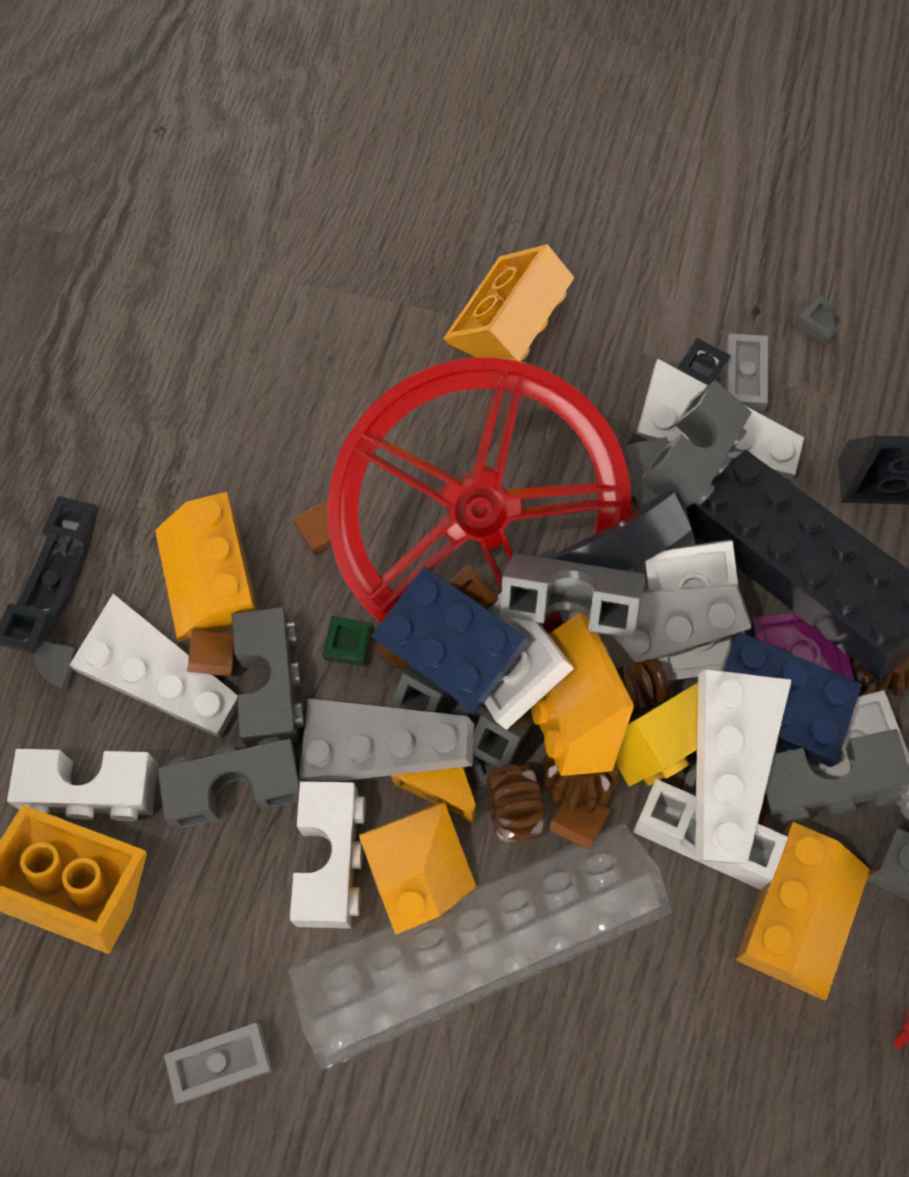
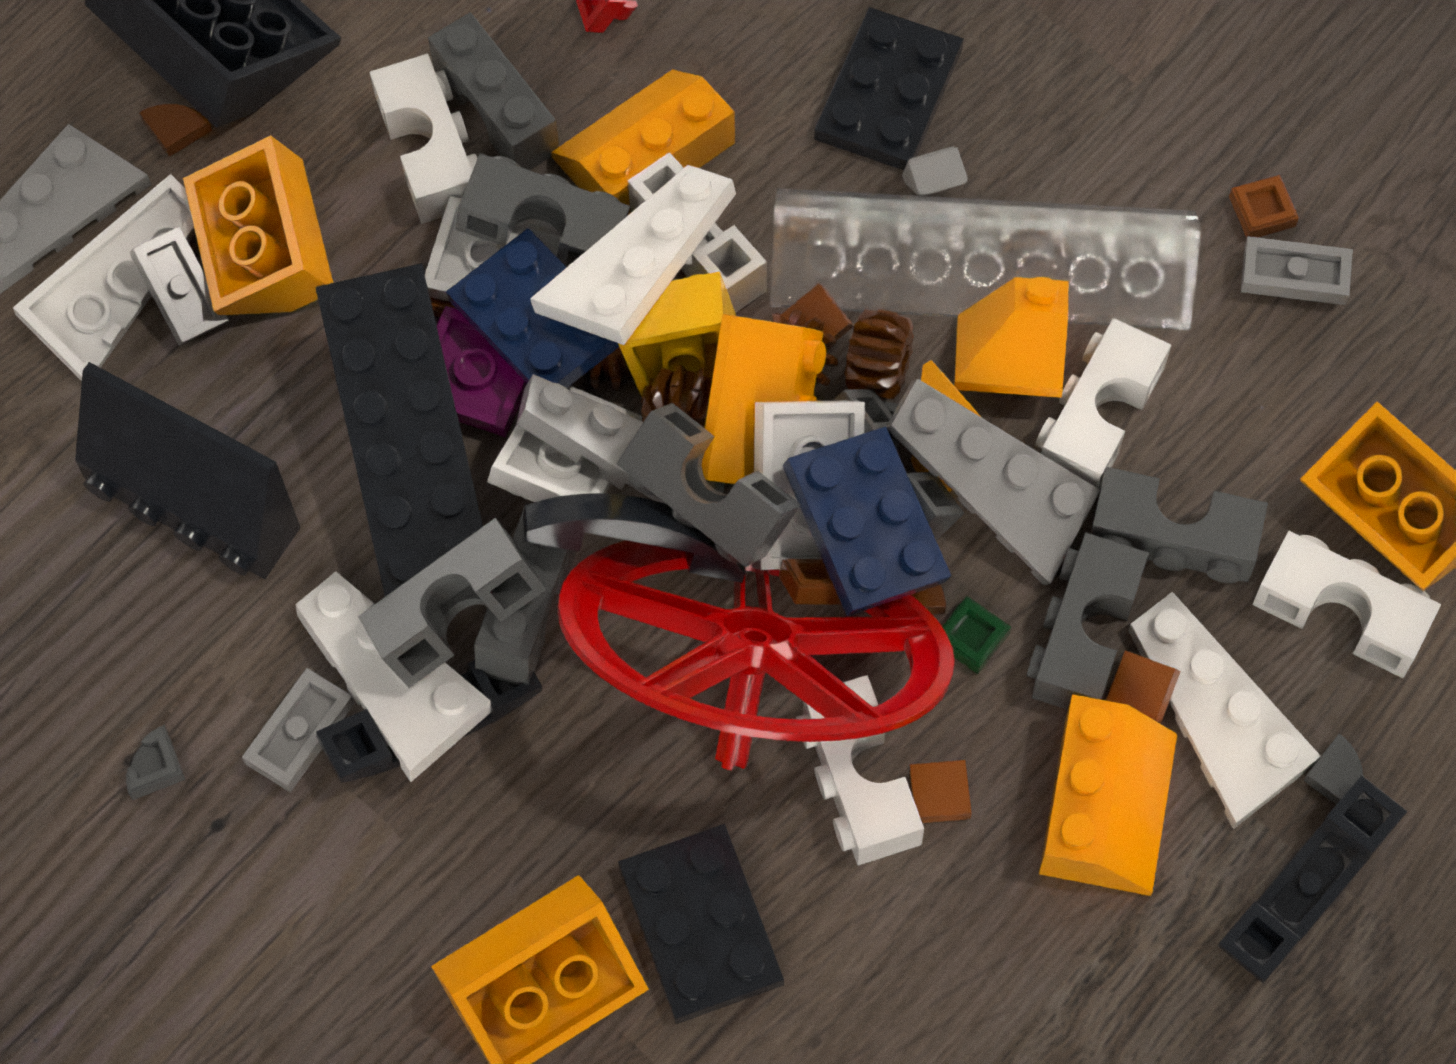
camera: 155 degrees left, 0 degrees up
none -> black plate [618,824,784,1024]
none -> white arch [796,675,924,865]
none -> black plate [814,7,964,170]
none -> light grey slope [902,146,968,196]
none -> dark orange tile [1229,175,1299,238]

